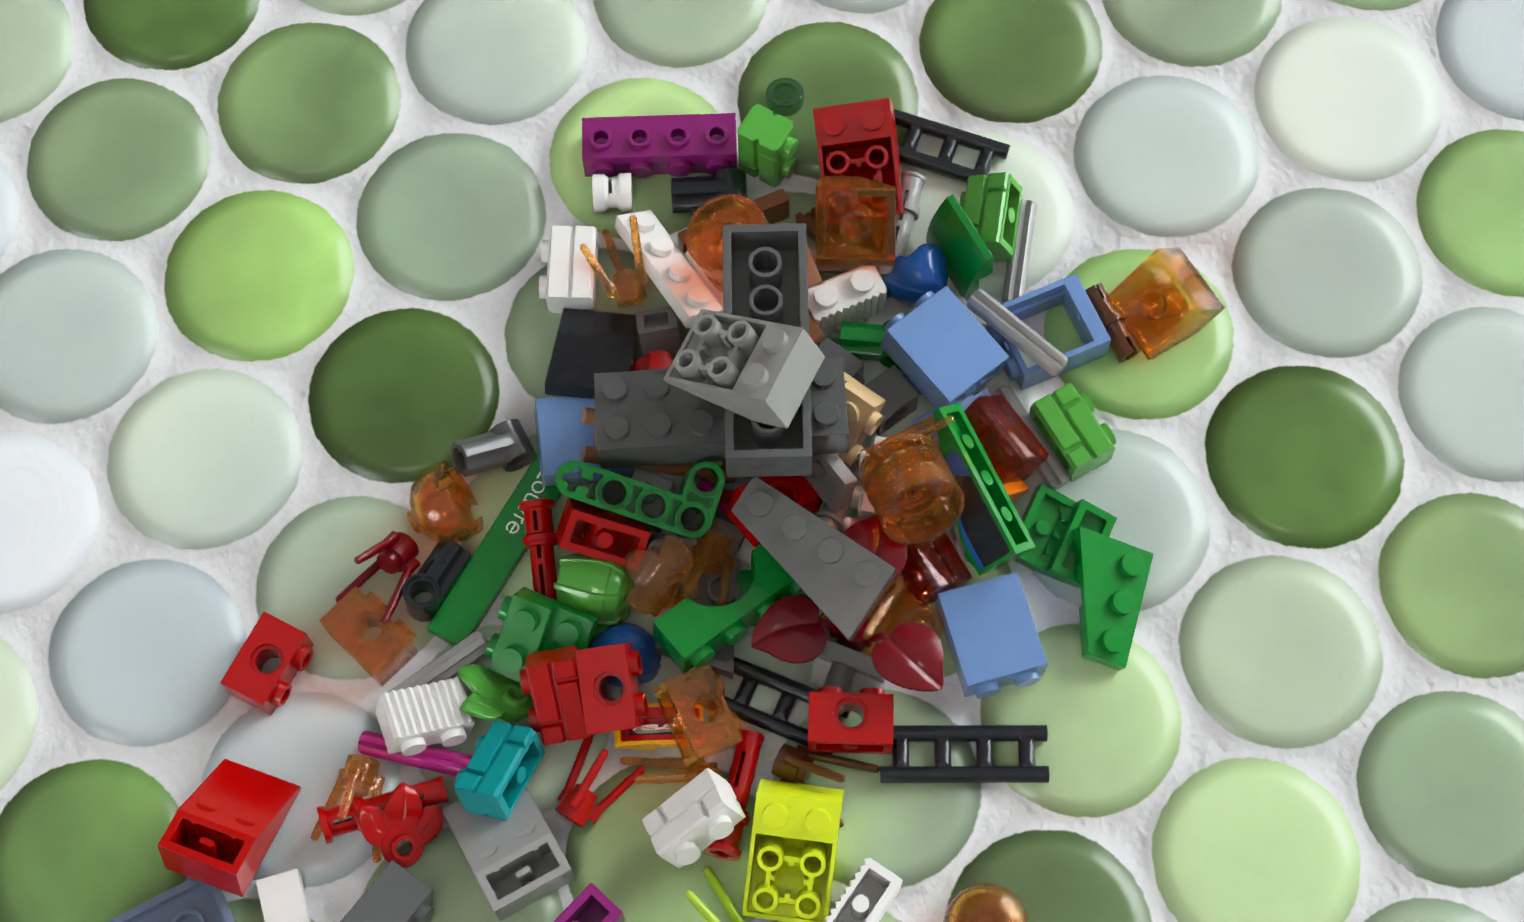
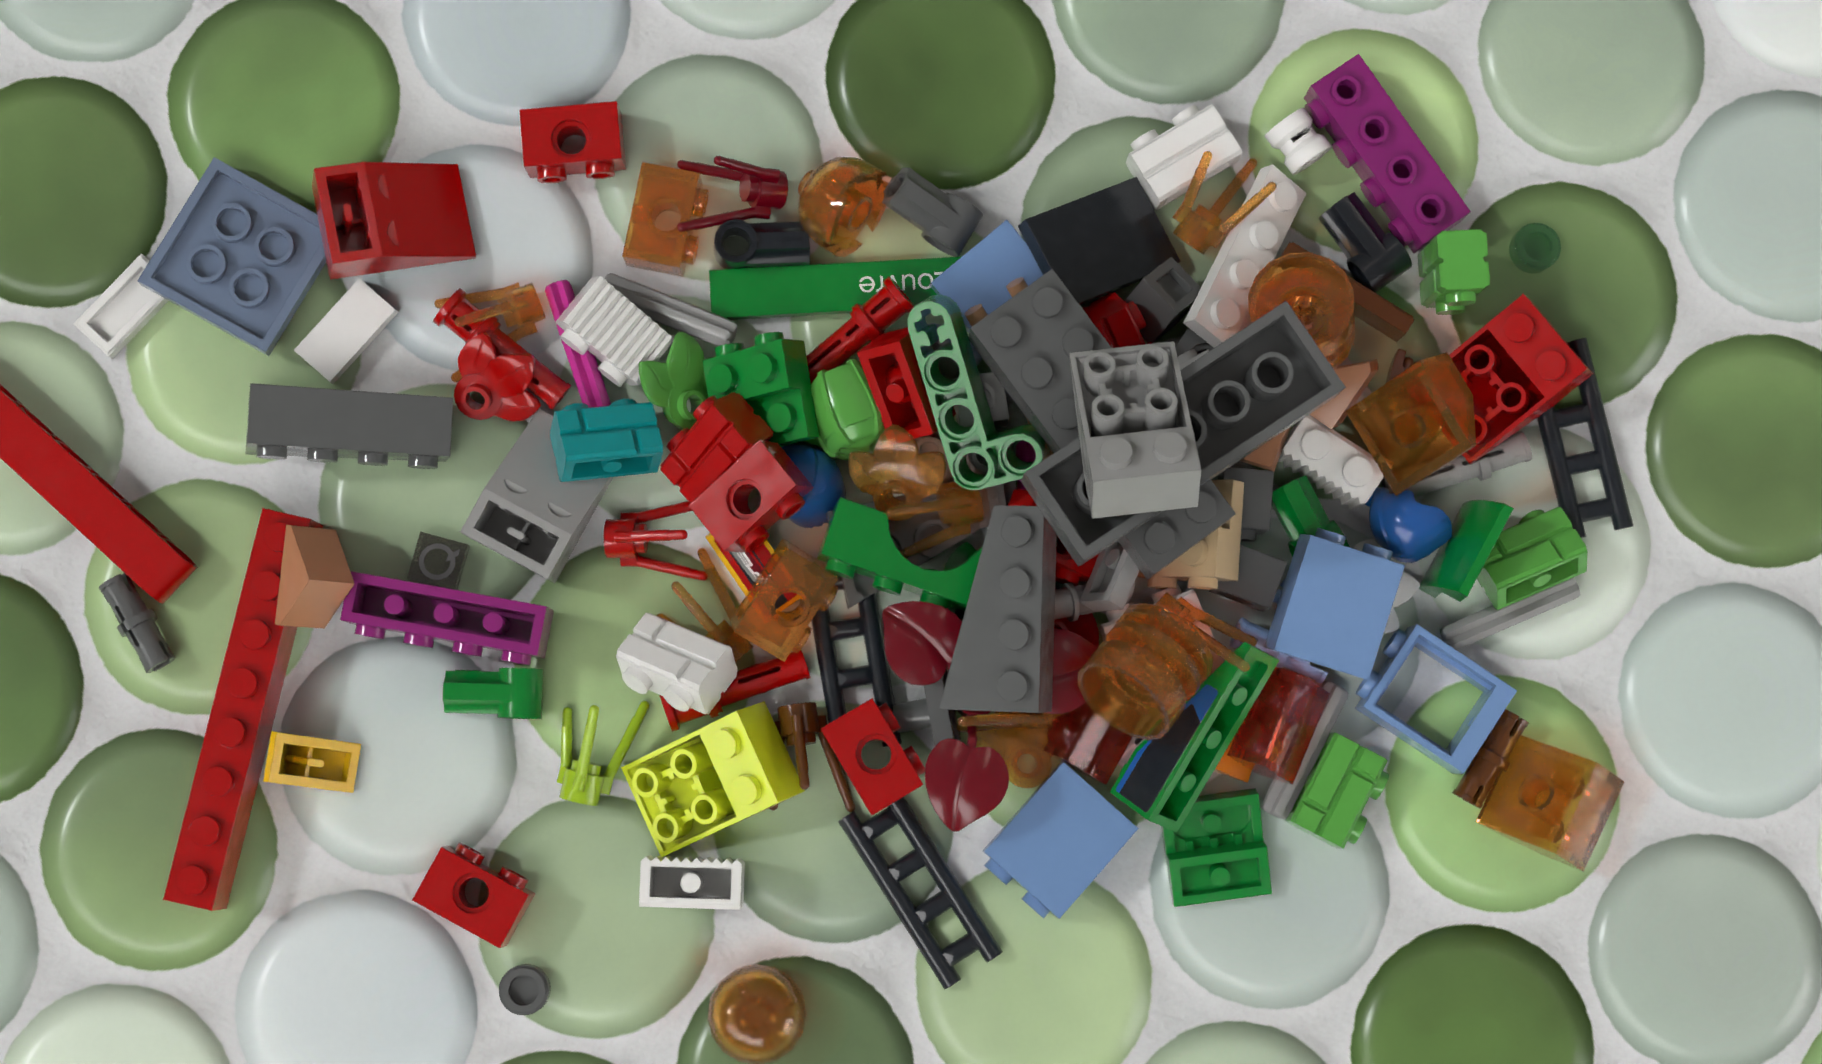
camera: 50 degrees right, 15 degrees up
light grey axle [967,289,1068,376] -> none
green wing [1074,526,1153,671] -> none

